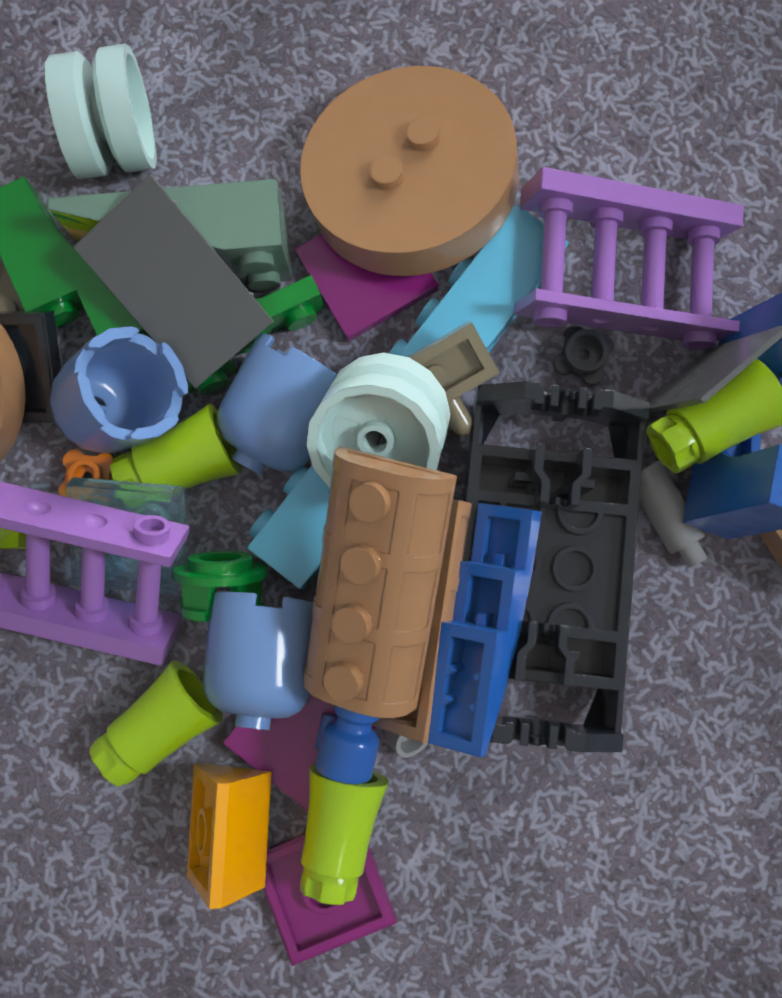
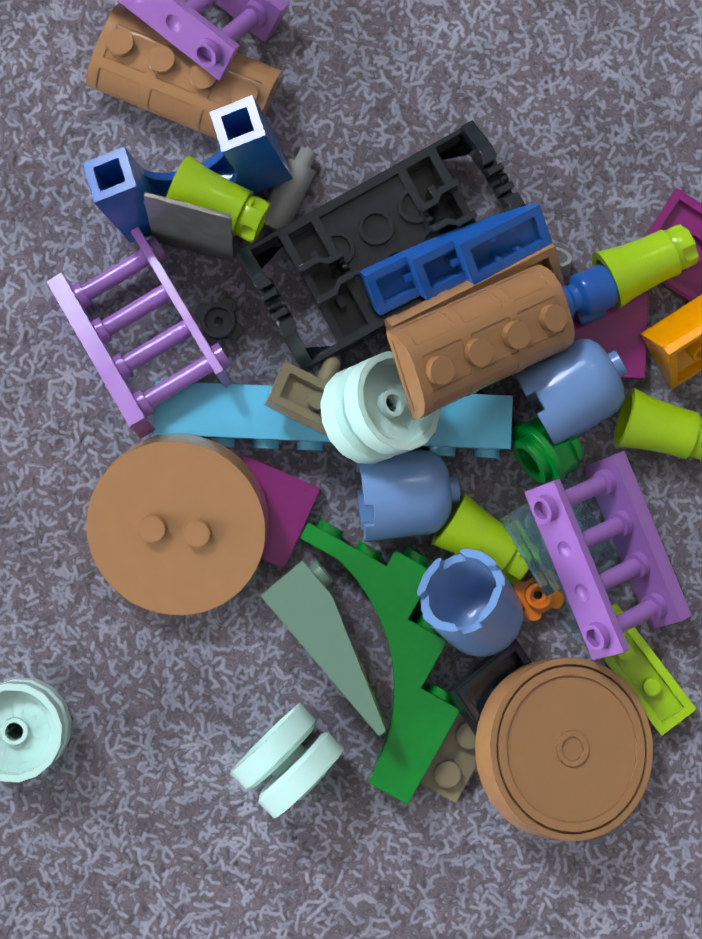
camera: 125 degrees left, 5 degrees up
dark grey window [73,174,274,388] -> none

